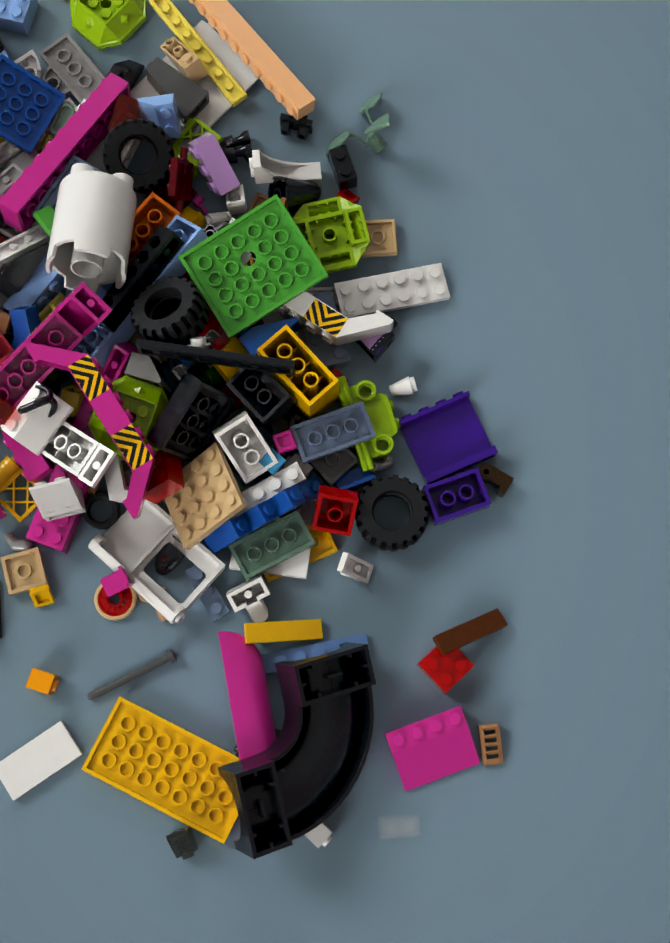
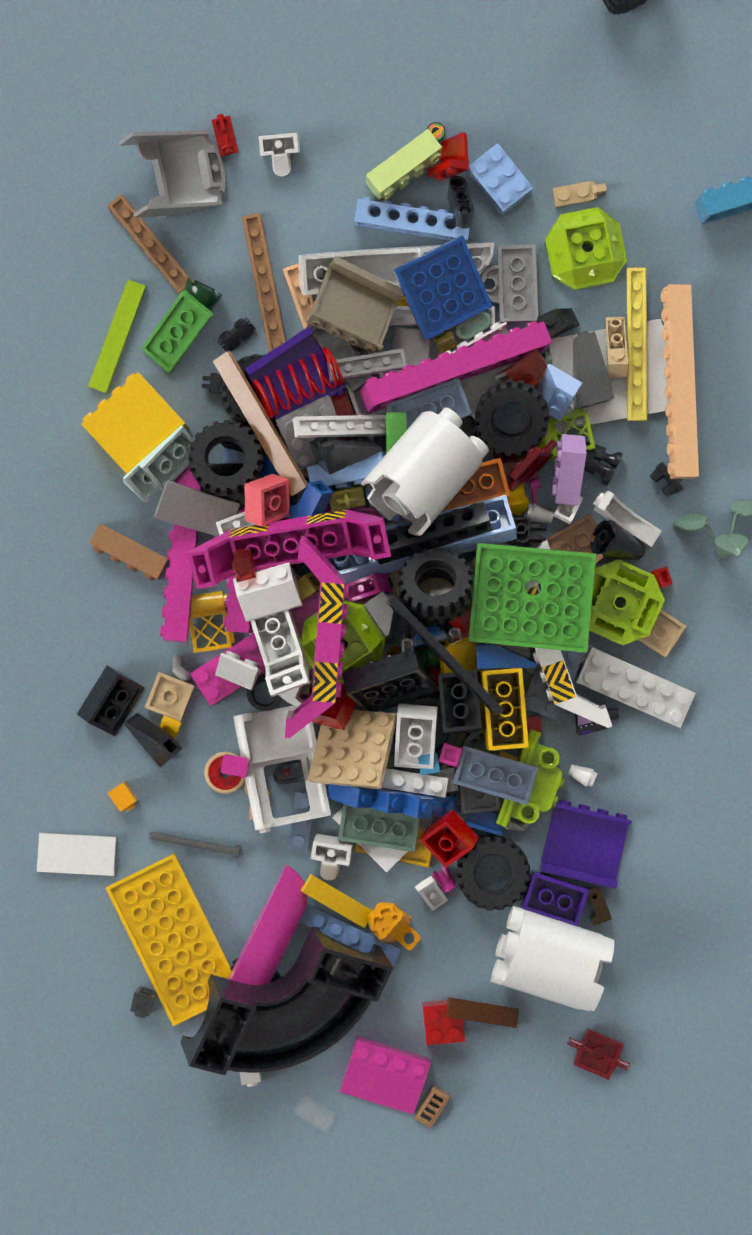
camera: 40 degrees right, 10 degrees up
black piece [18,385,58,417] -> none
white plate [187,336,211,348] -> none
black brick [328,145,357,191] -> none
none -> black slope [123,713,183,767]
none -> light orange piece [368,902,421,951]
none -> dark pink piece [431,866,456,894]
none -> white brick [490,906,614,1011]
none -> dark red plate [567,1028,630,1080]

